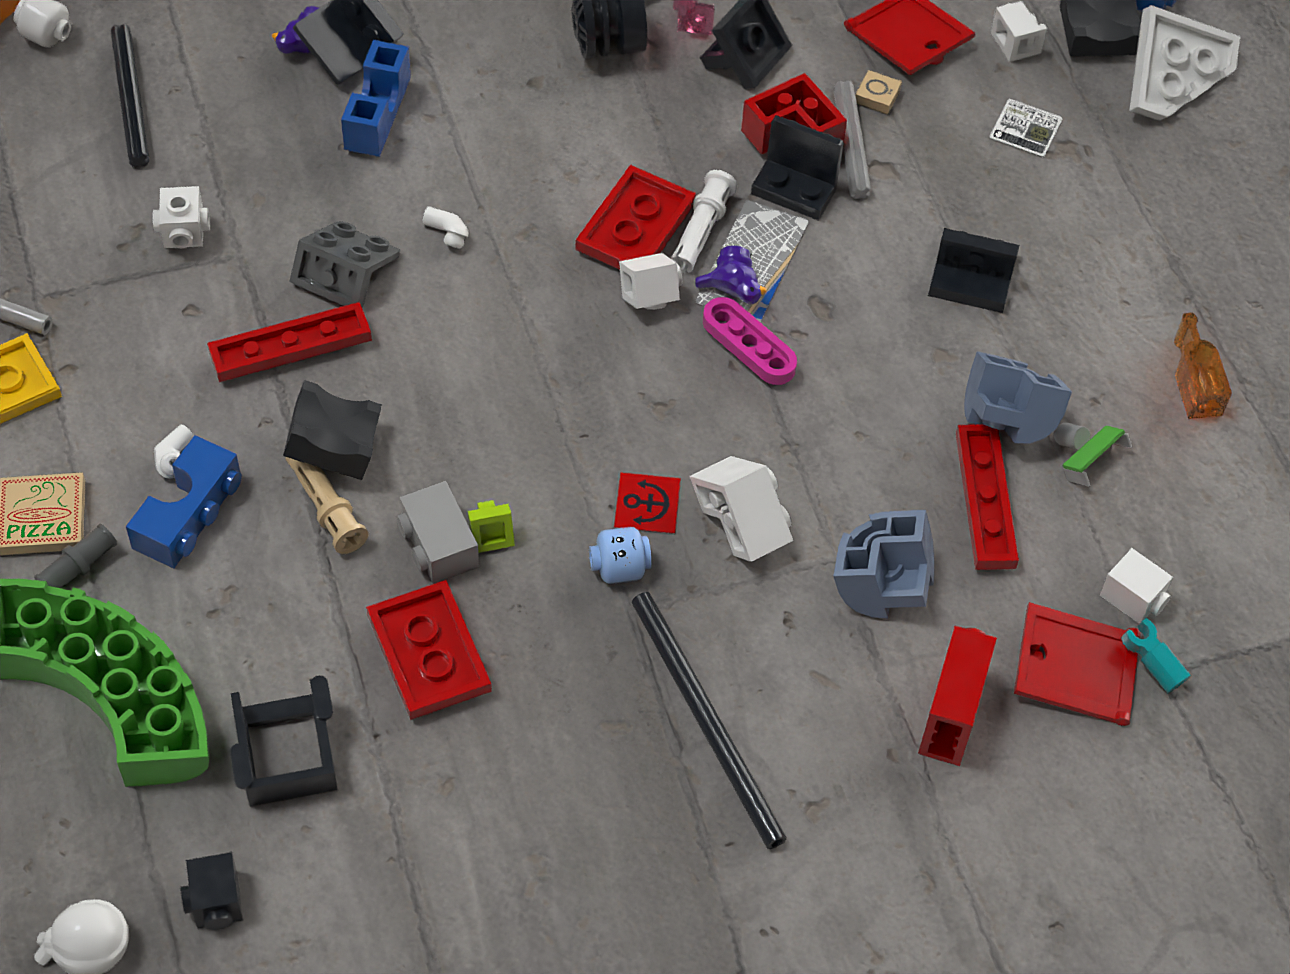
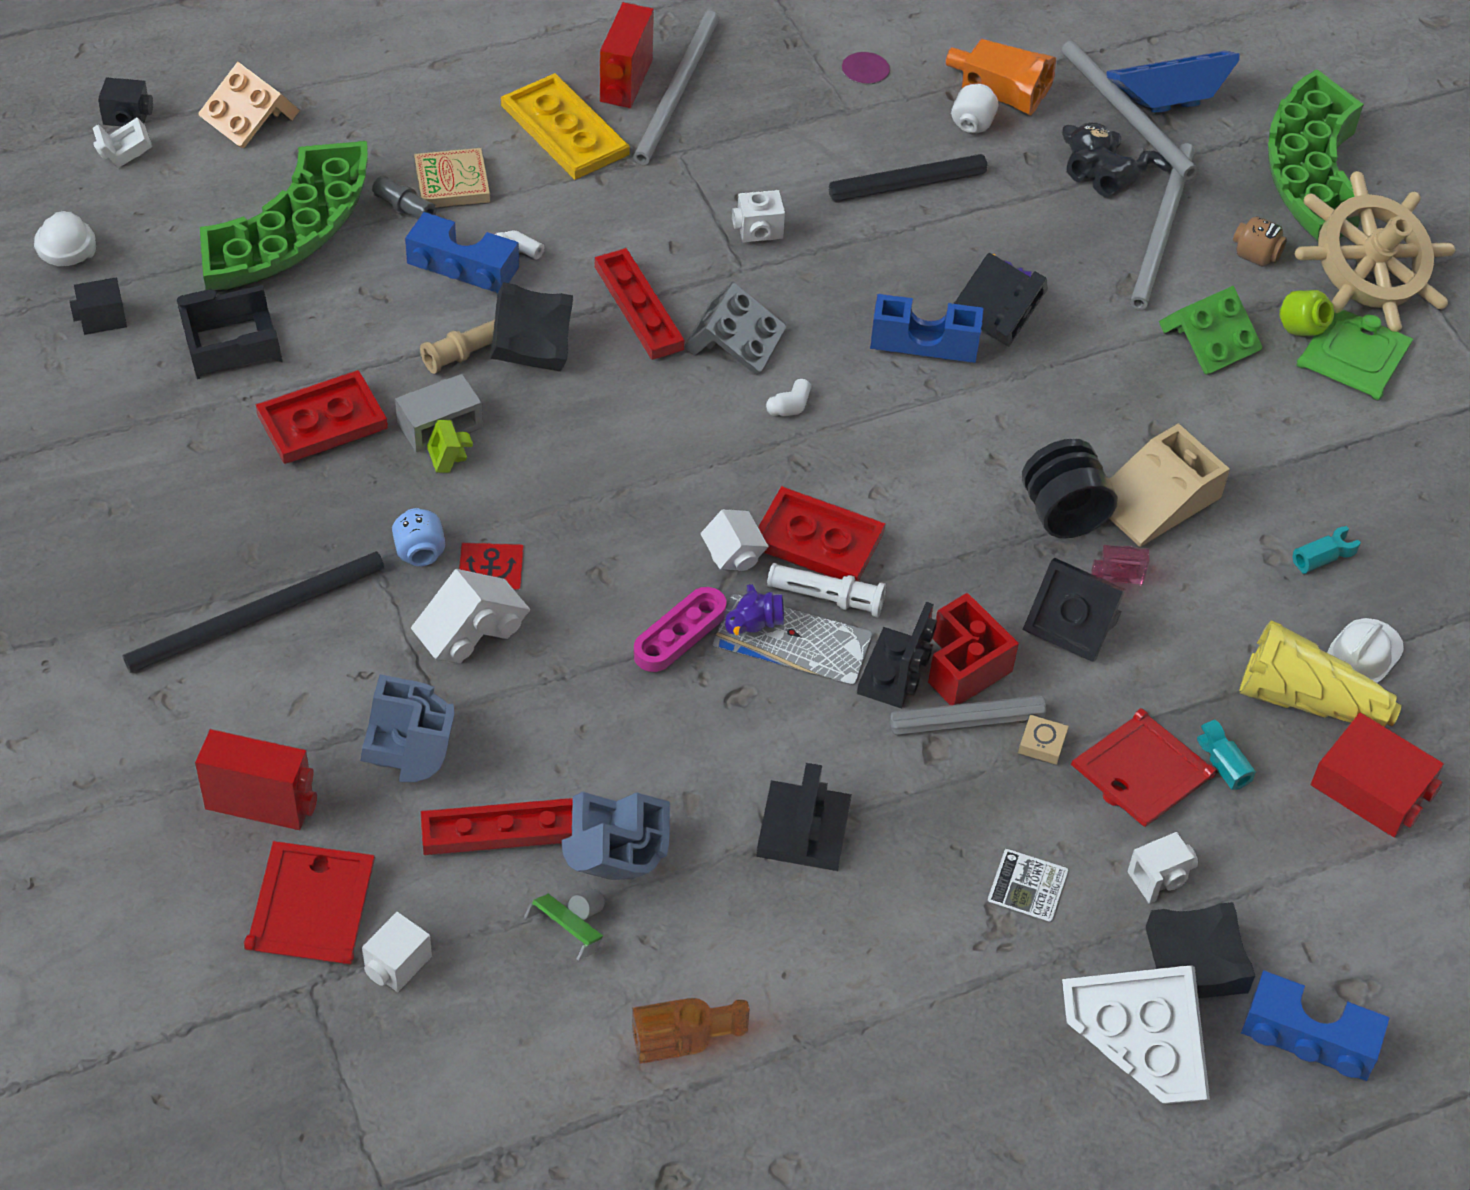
camera: 85 degrees right, 5 degrees down
teal bar [1121,618,1191,694] -> none

